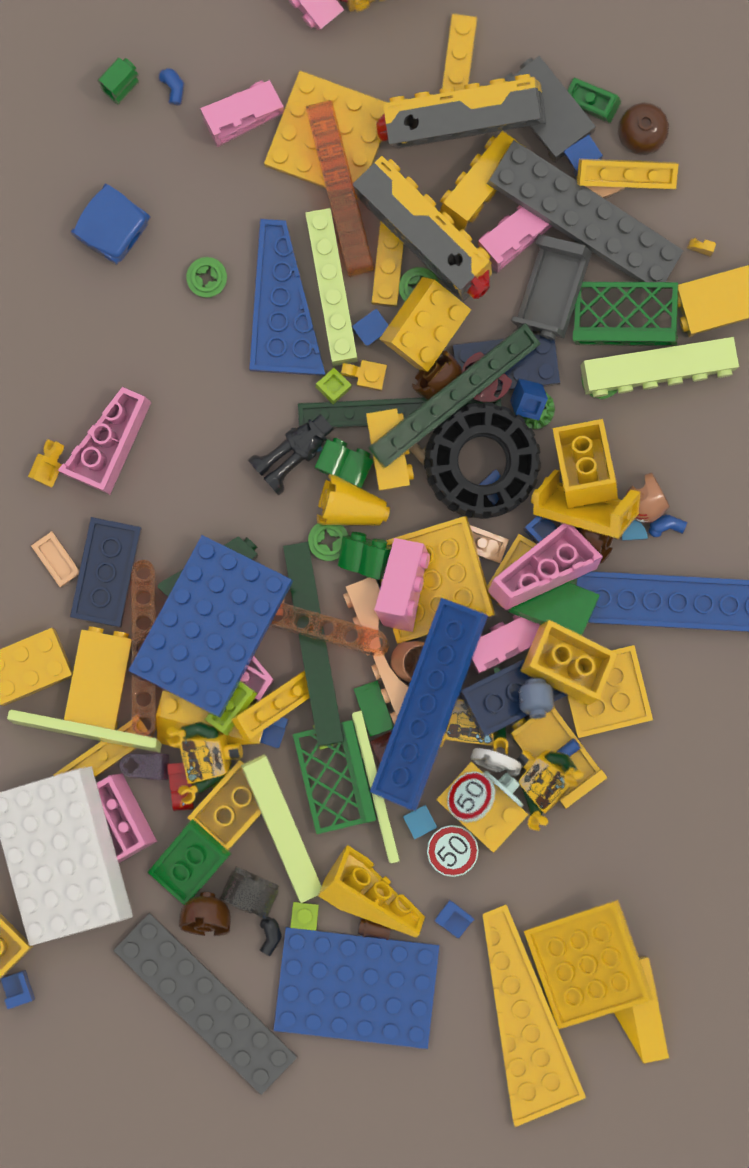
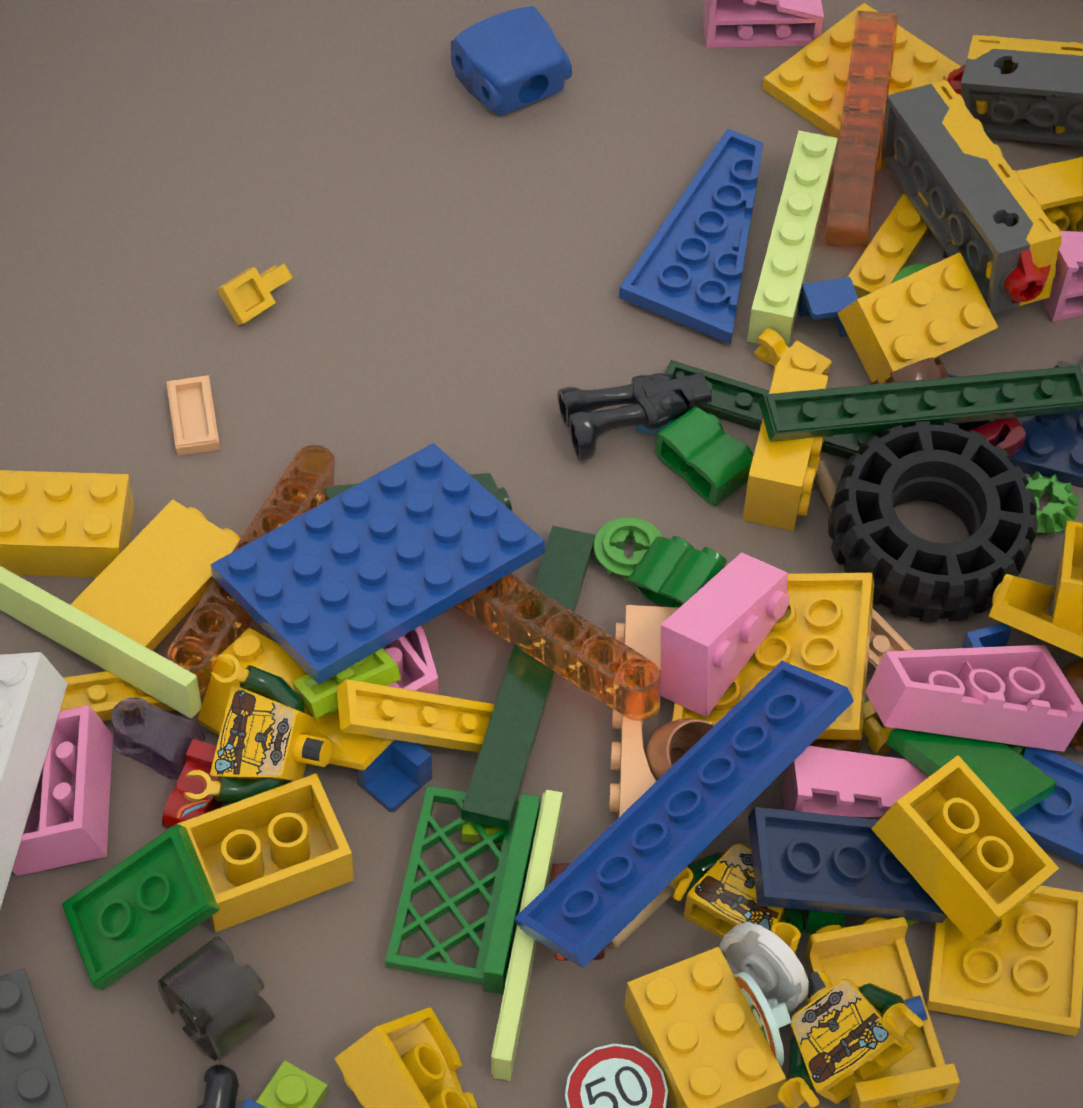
camera: 15 degrees right, 30 degrees down
bright pink wedge [58,387,151,495] -> none
dark blue plate [70,517,142,628] -> none
reddish brown cylinder [179,892,231,936] -> none
bright green gear [186,257,227,298] -> none
yellowish green tile [241,754,322,903] -> none
lime plate [315,368,352,404] -> none
yellow cone [317,474,390,526] -> none
green slope [354,680,394,737] -> none
dark azure tile [403,805,437,839] -> none
piece [447,772,495,822] -> none
blue panel [510,379,548,420] -> none
sand blue head [519,678,554,719] -> none

